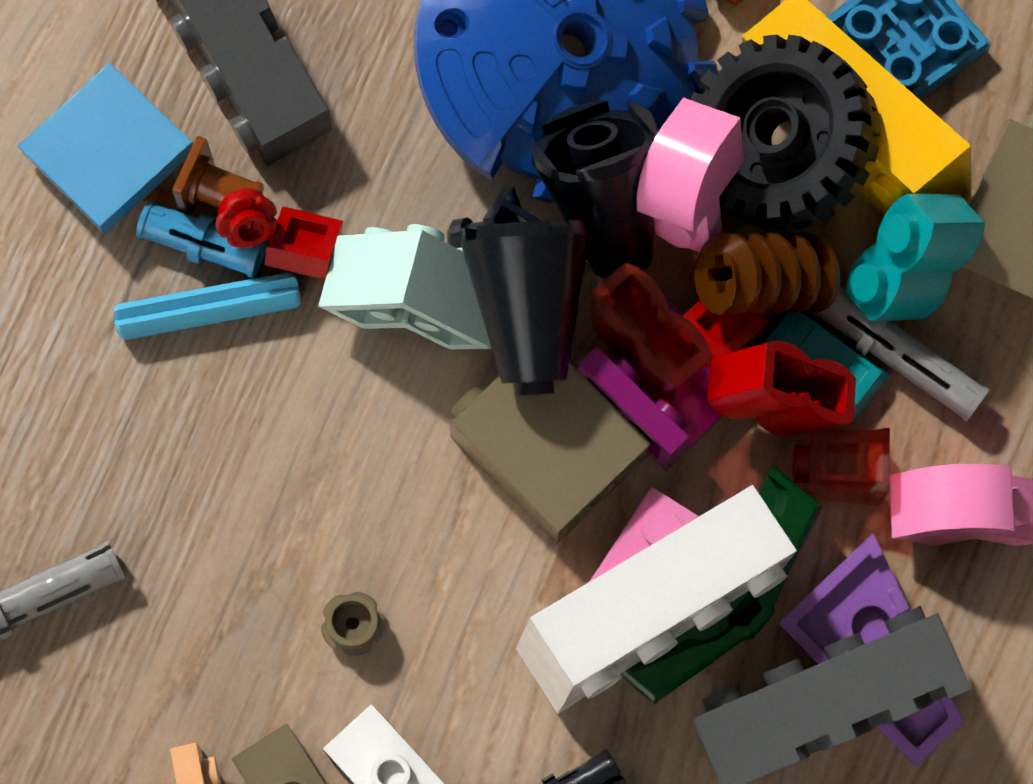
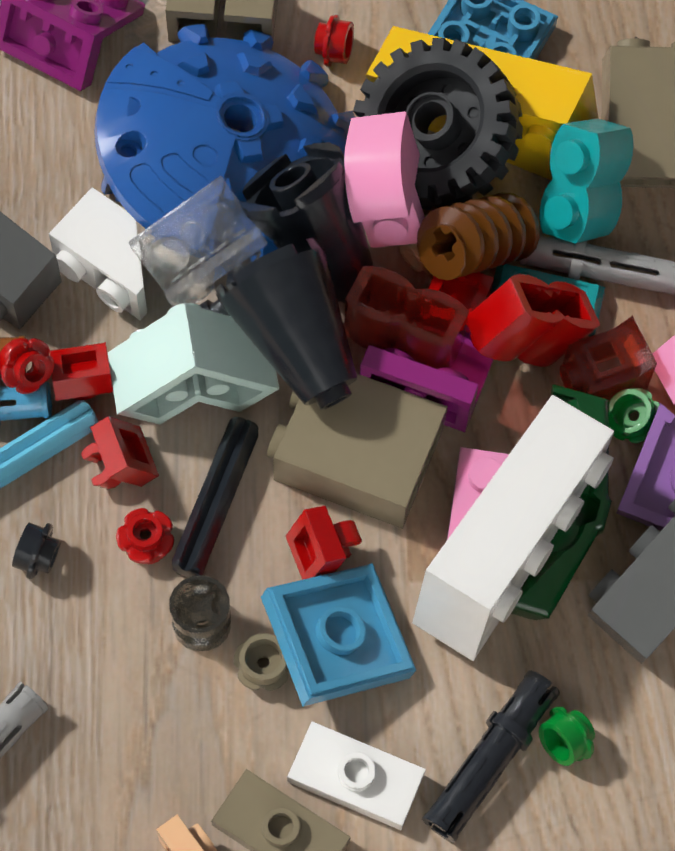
camera: 25 degrees left, 10 degrees down
none -> black plate [12,522,61,579]
none -> white slope [49,187,147,320]
none -> red tile [81,416,159,489]
none -> red plate [116,508,175,564]
none -> clear bracket [129,176,268,307]
none -> clear smoke wheel [169,575,231,651]
none -> black axle [172,417,259,579]
none -> dark azure tile [261,563,417,707]
none -> red tile [285,505,362,580]
none -> green plate [609,388,660,443]

